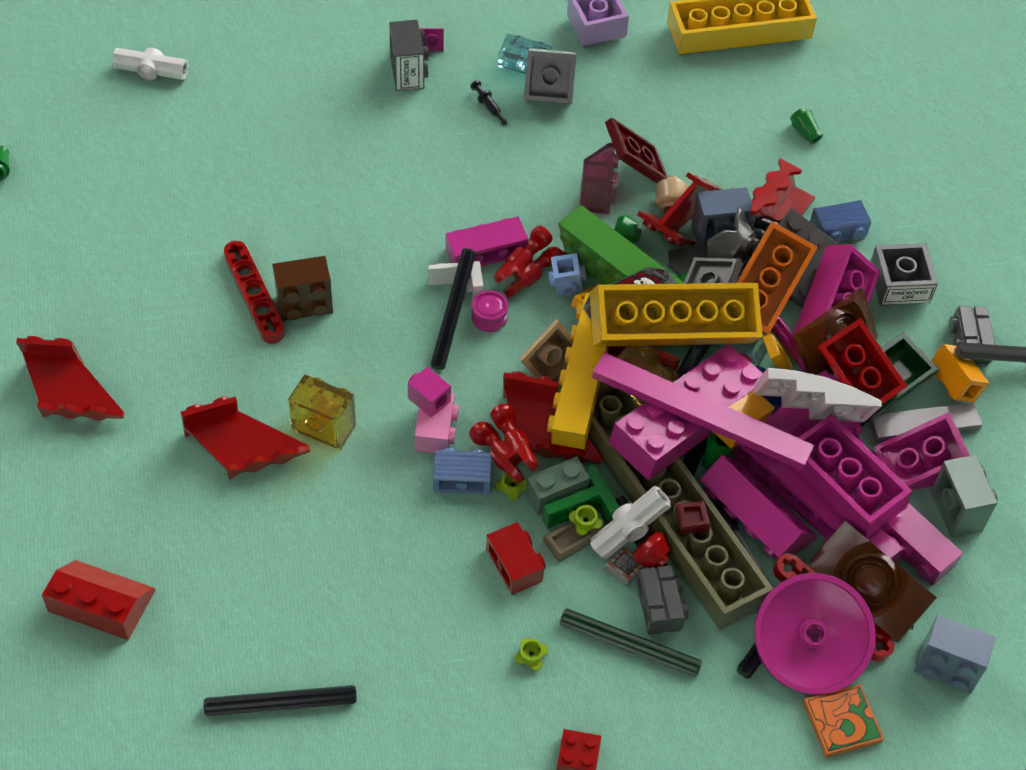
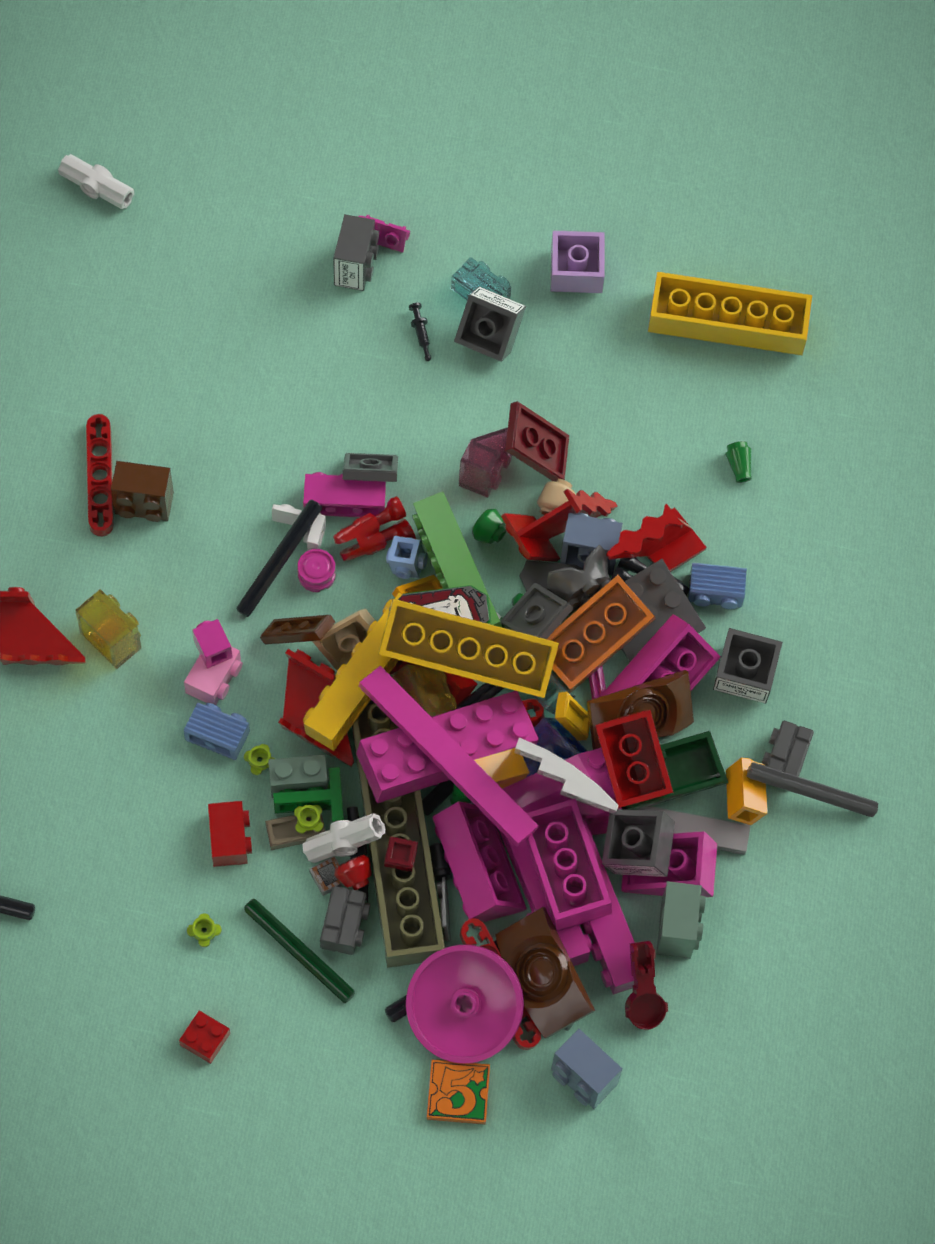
camera: 20 degrees right, 10 degrees up
red piece [469,403,539,483] -> none
none -> reddish brown tile [260,615,335,645]
none -> dark grey tile [343,453,398,482]
none -> dark grey brick [602,810,675,877]
none -> dark red piece [625,941,668,1030]

